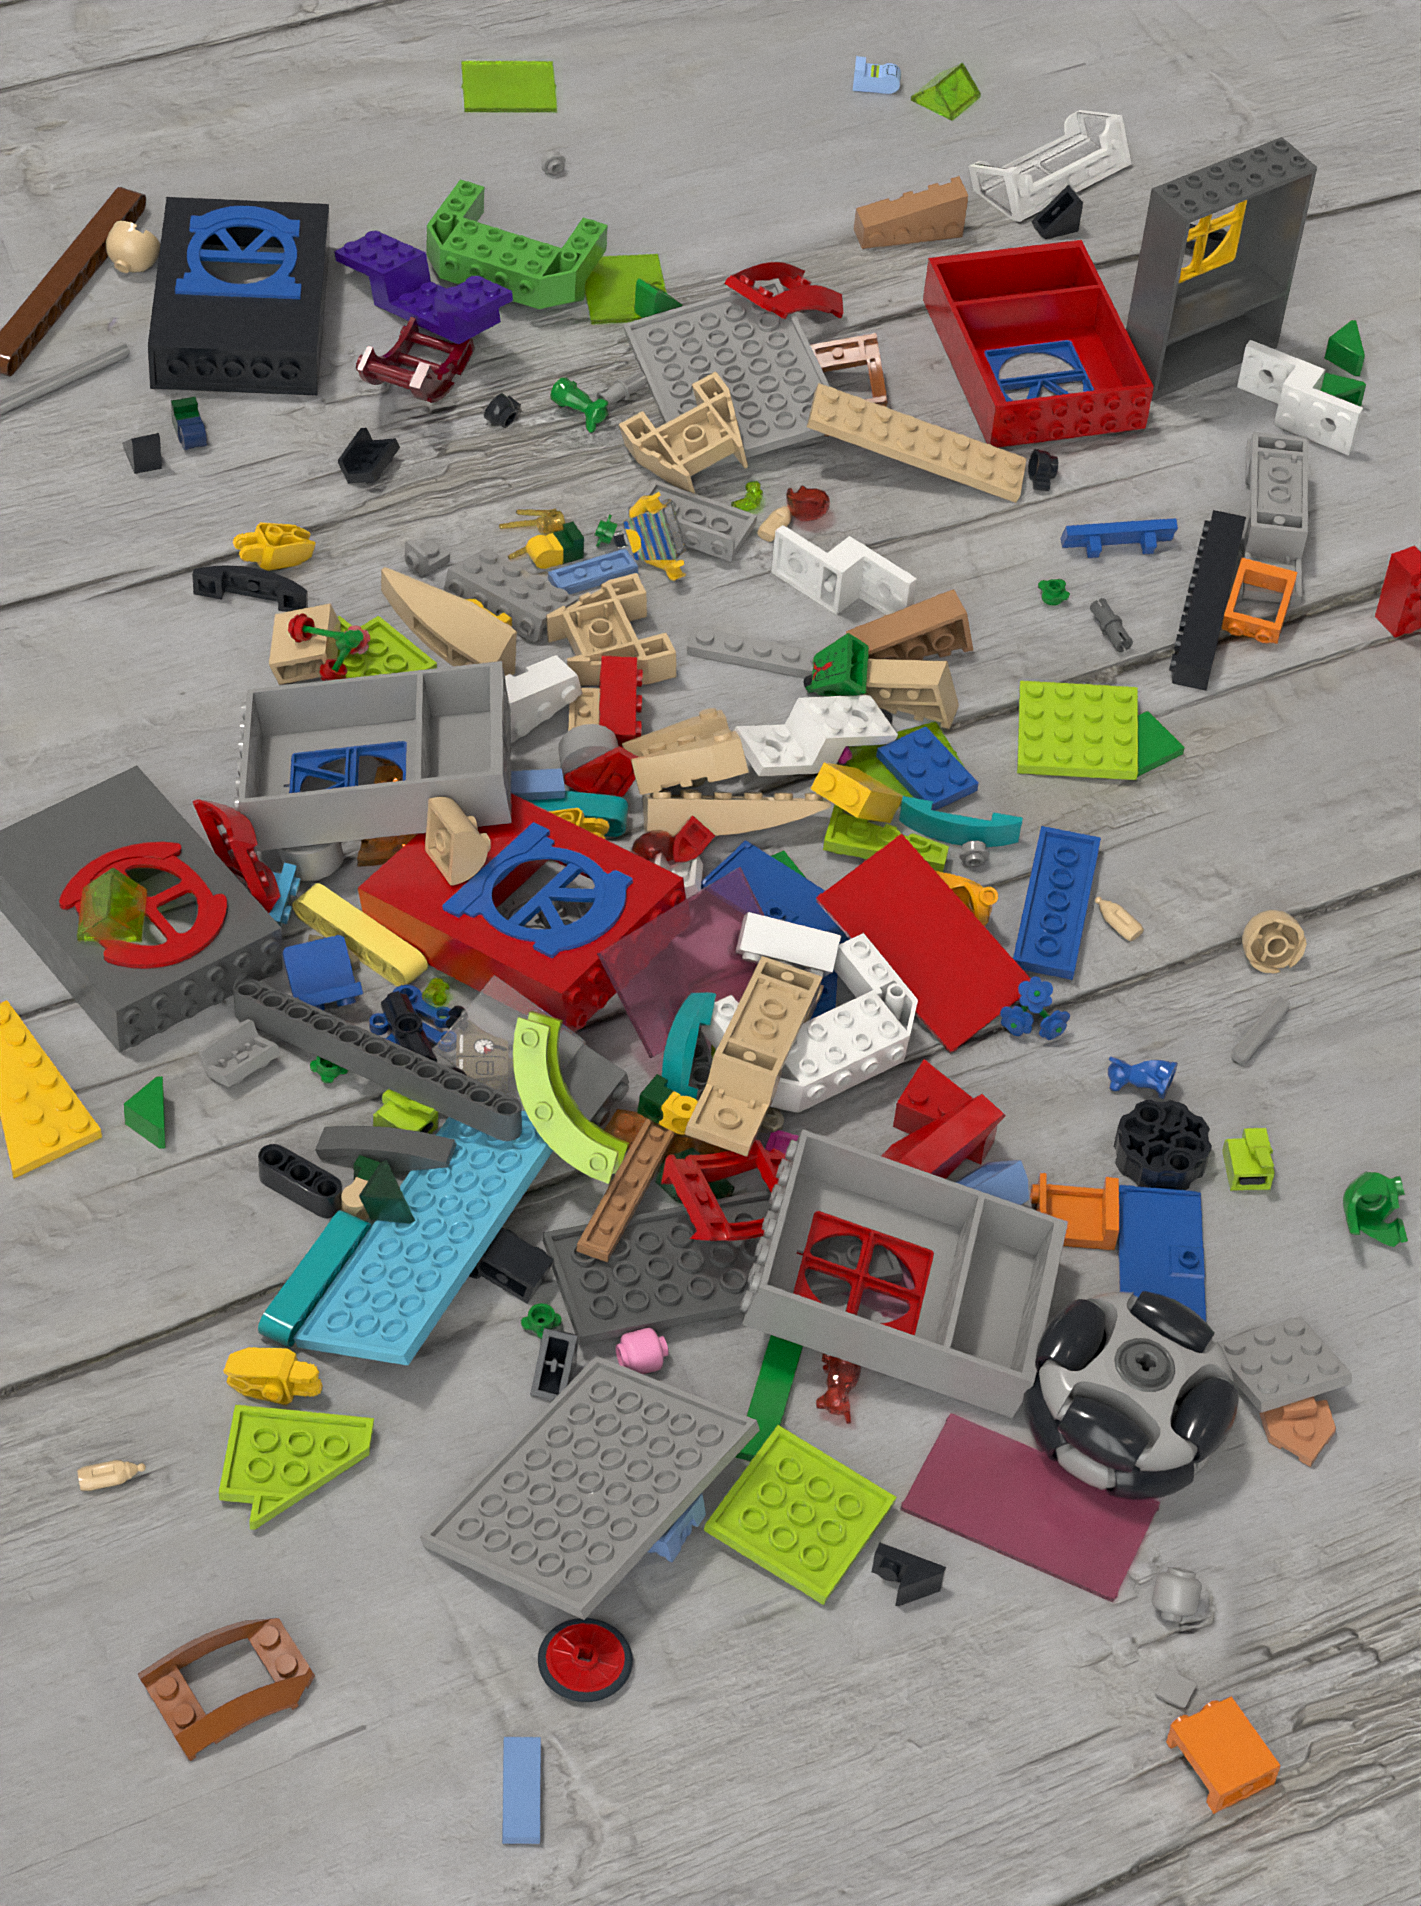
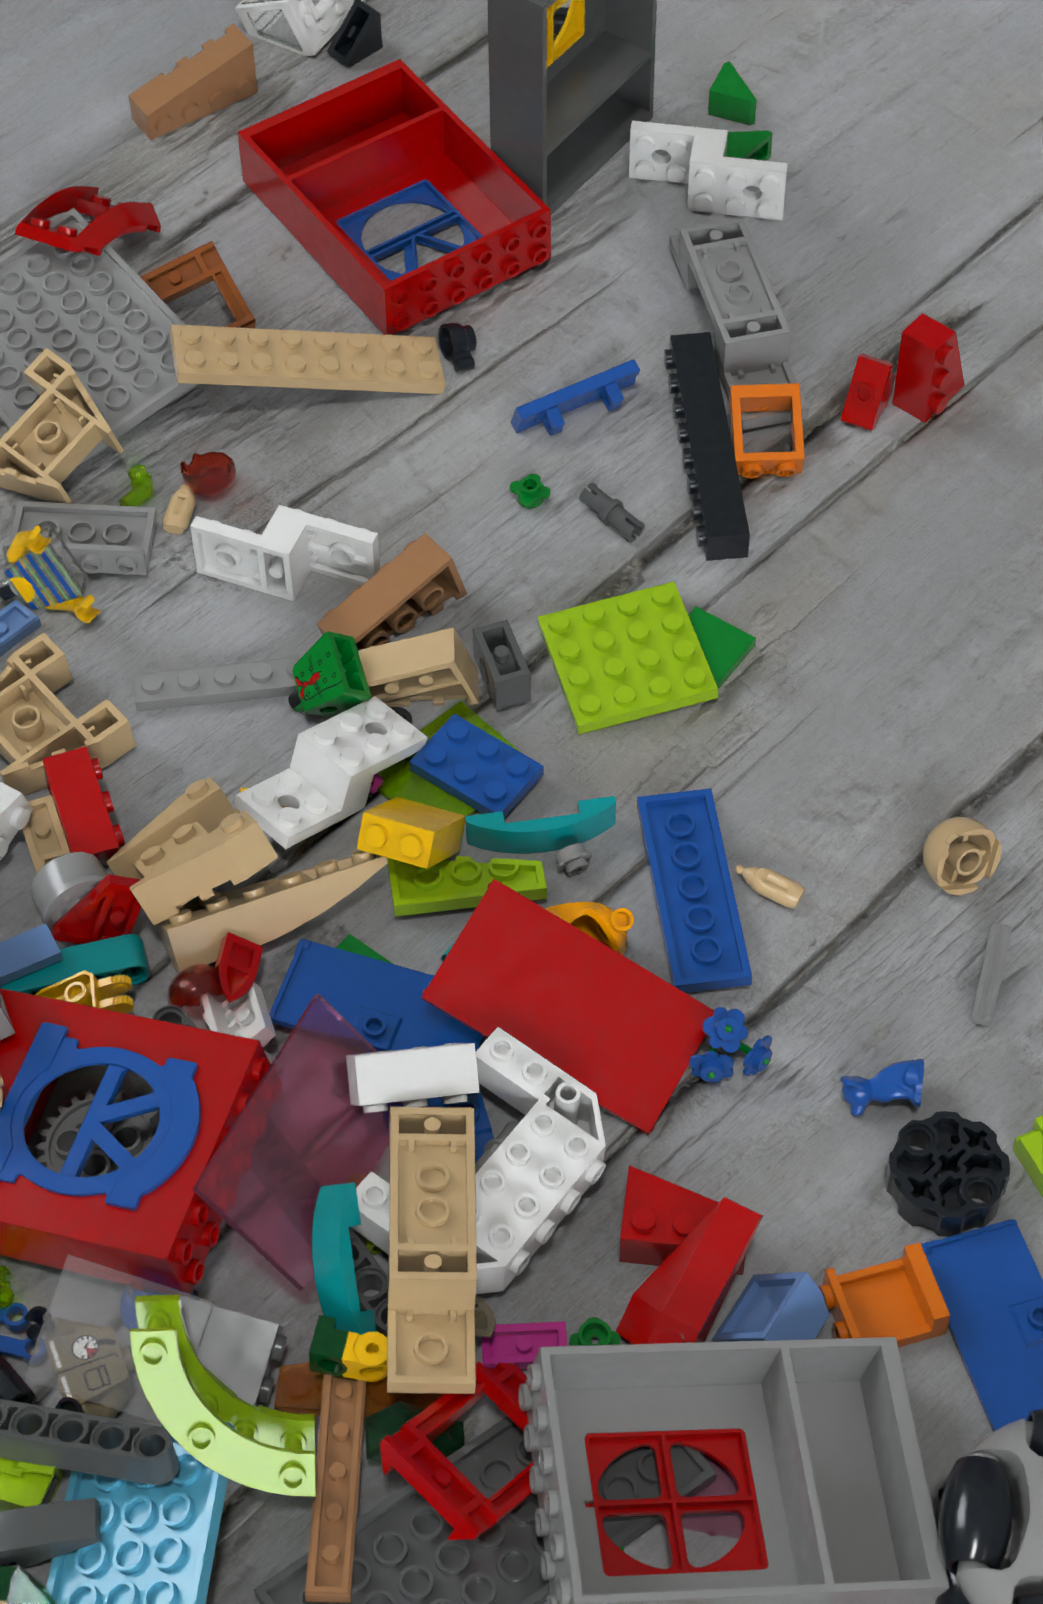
camera: 15 degrees left, 5 degrees up
none -> dark grey brick [473,620,531,710]
none -> red brick [840,353,896,431]

